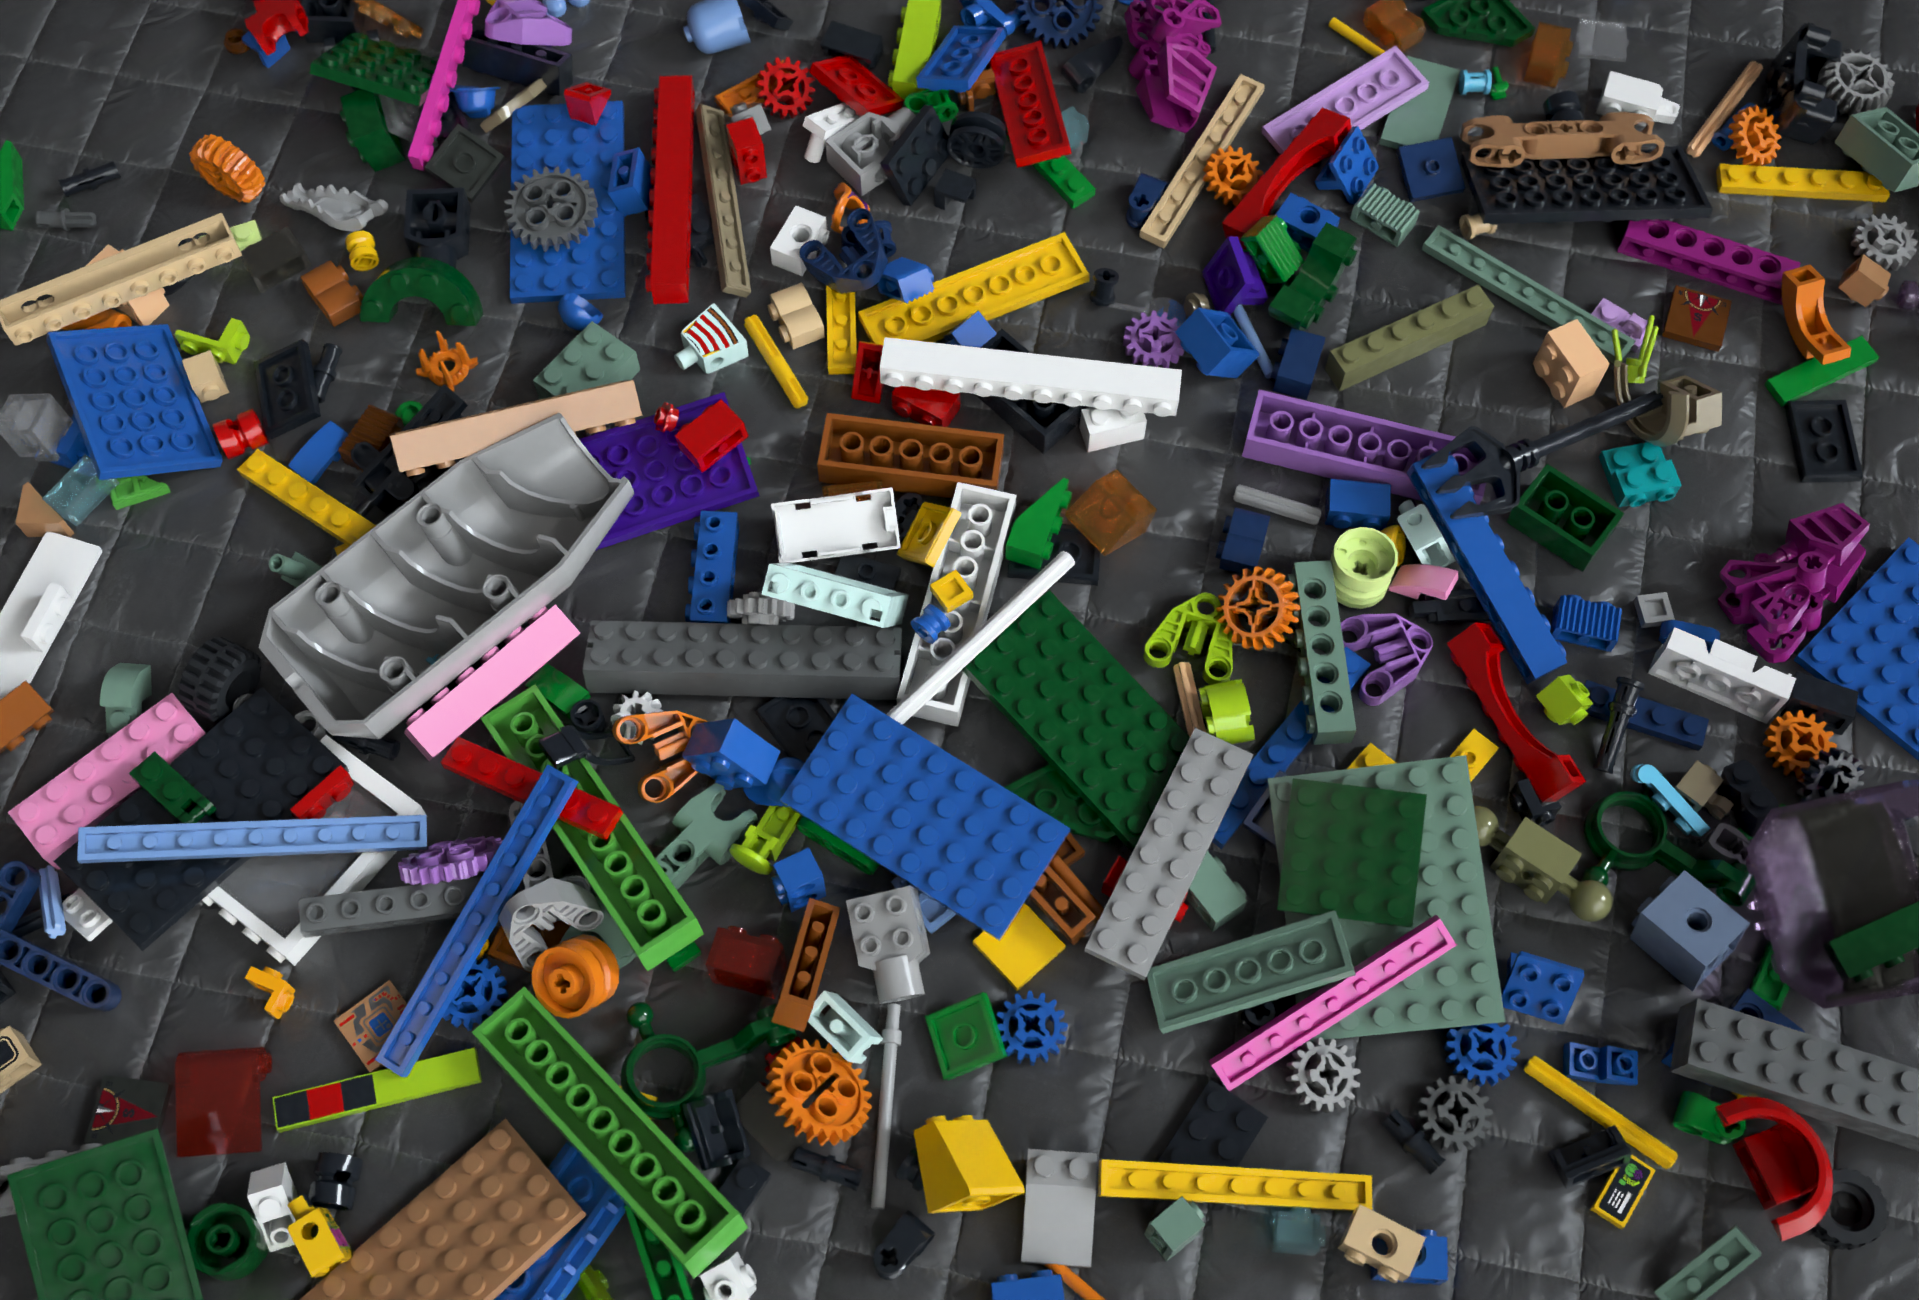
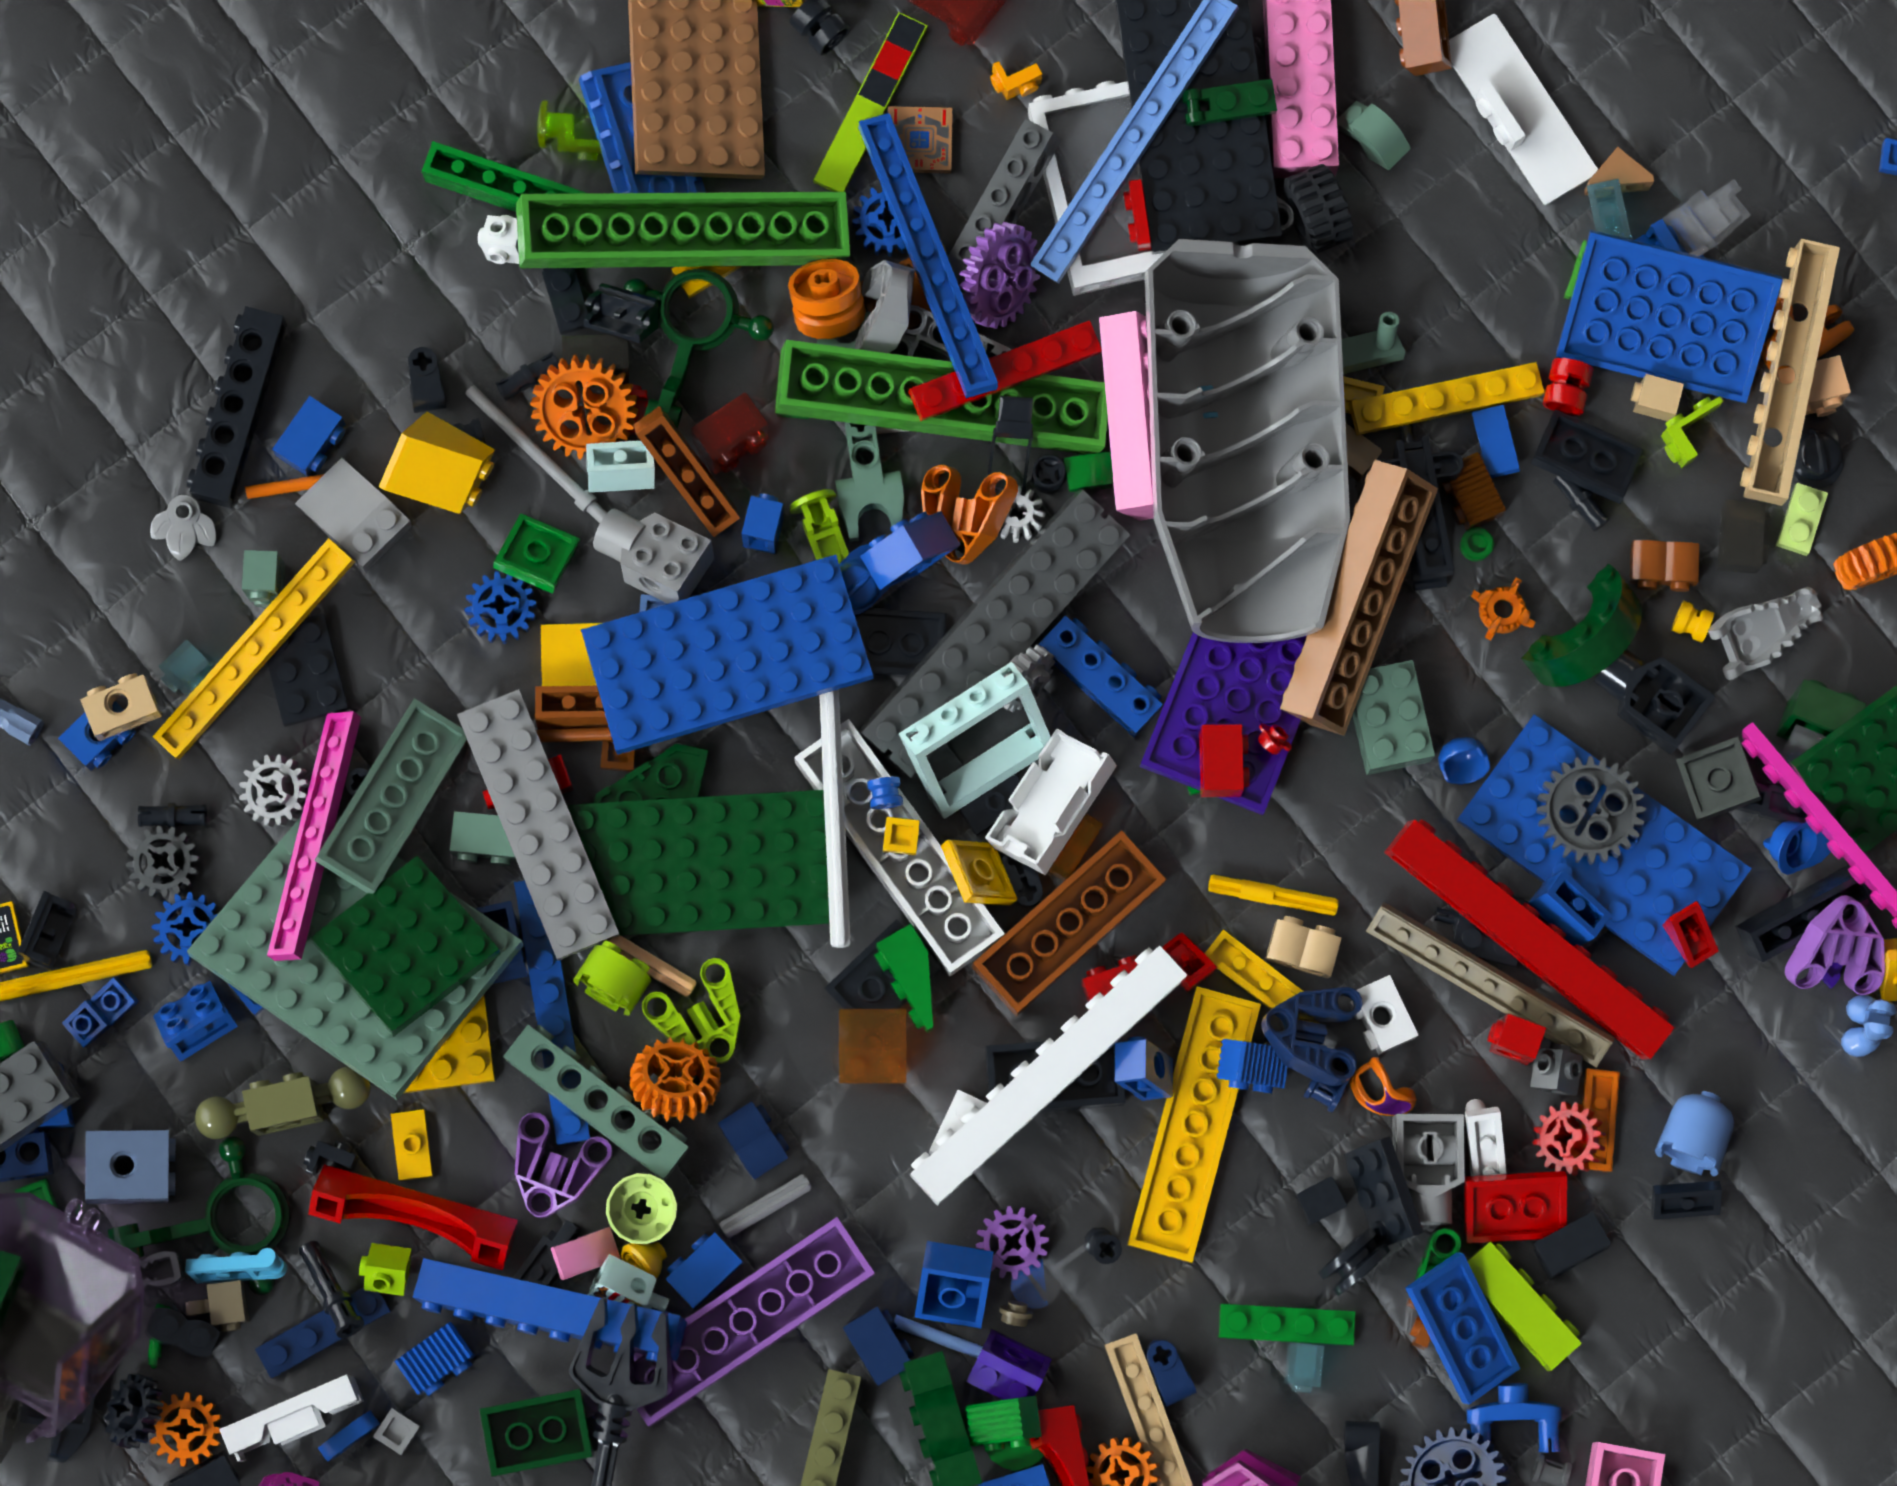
camera: 125 degrees right, 15 degrees up
dark tan tile [480,79,547,133] -> none
light aqua torso [674,303,749,374] -> none
red plate [990,41,1072,168] -> none

